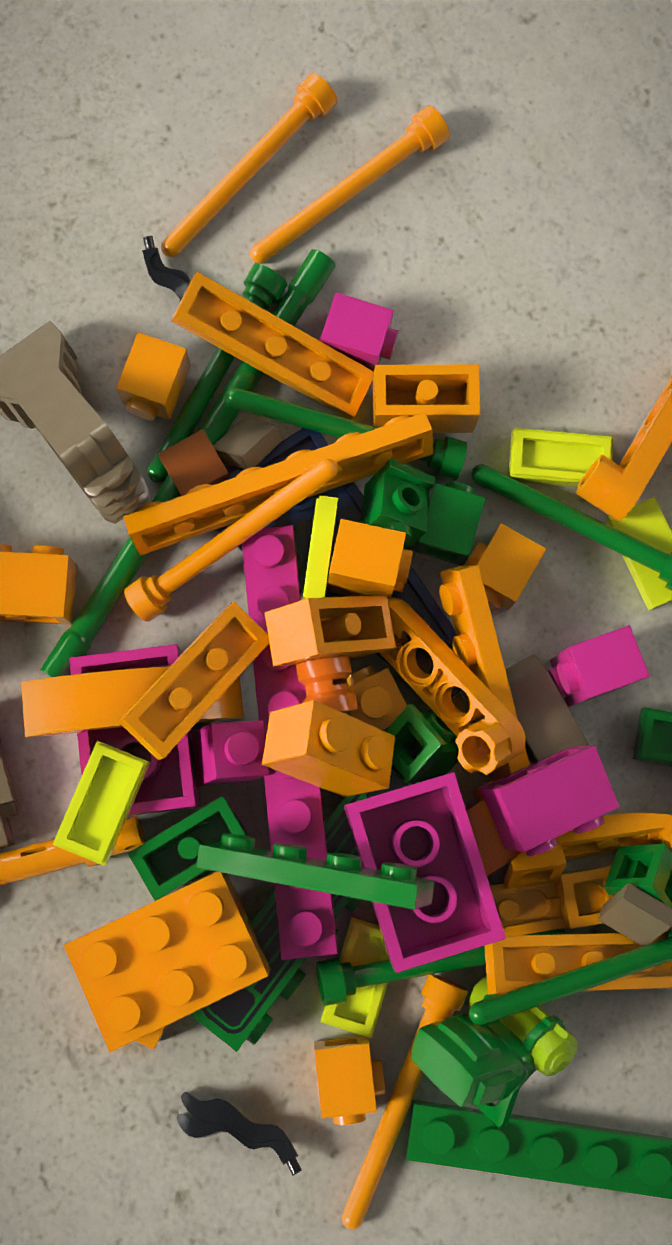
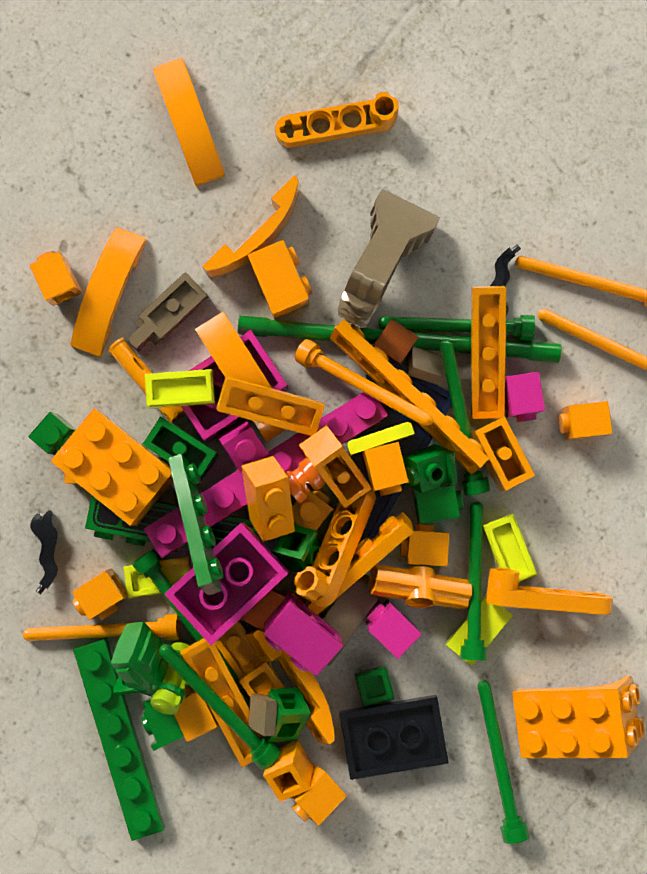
camera: 70 degrees right, 5 degrees up
light orange brick [116,332,191,421] -> none
none -> green brick [28,412,76,455]
none -> green brick [142,697,184,751]
none -> light orange brick [174,686,219,742]
none -> light orange piece [368,564,472,610]
none -> light orange brick [558,401,613,440]

